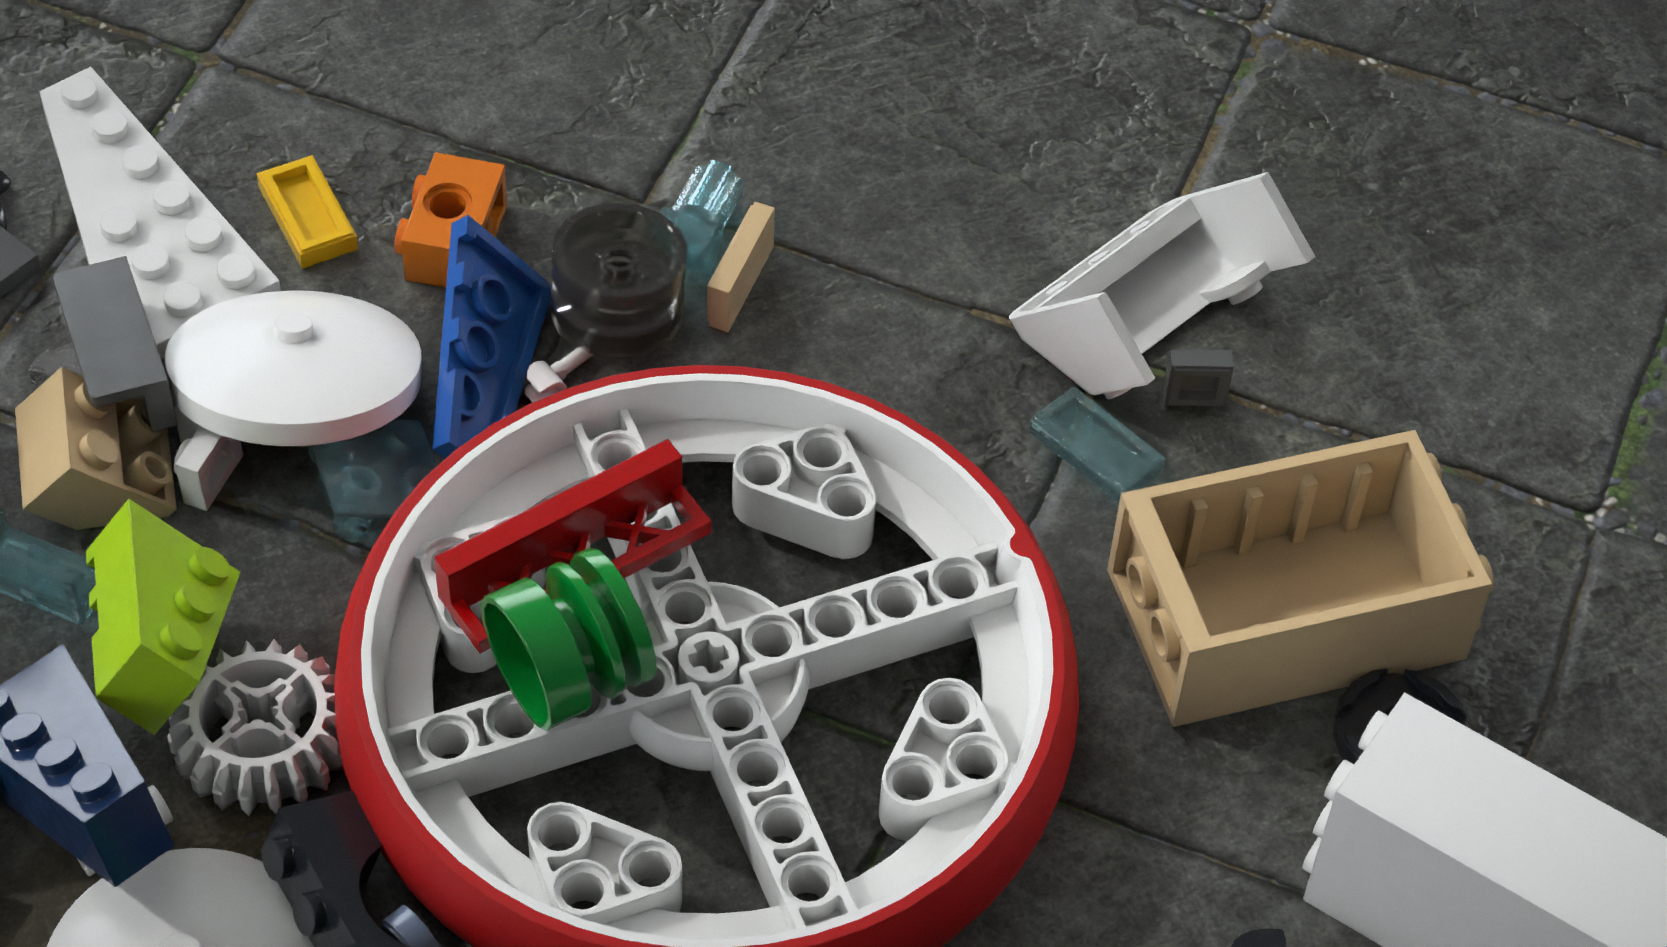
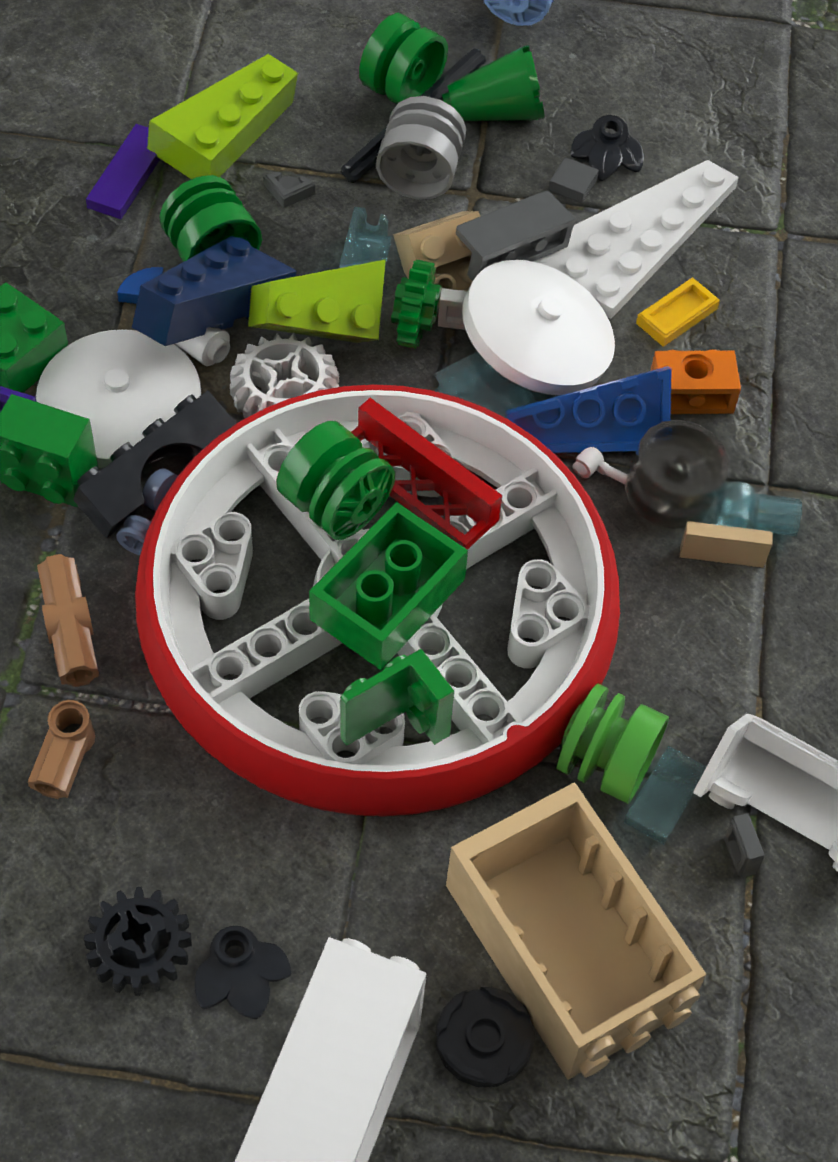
camera: 75 degrees right, 5 degrees up
none -> green brick [309,502,468,670]
none -> green bracket [340,648,454,746]
none -> green gear [391,259,441,349]
none -> bright green wheel [556,683,669,805]

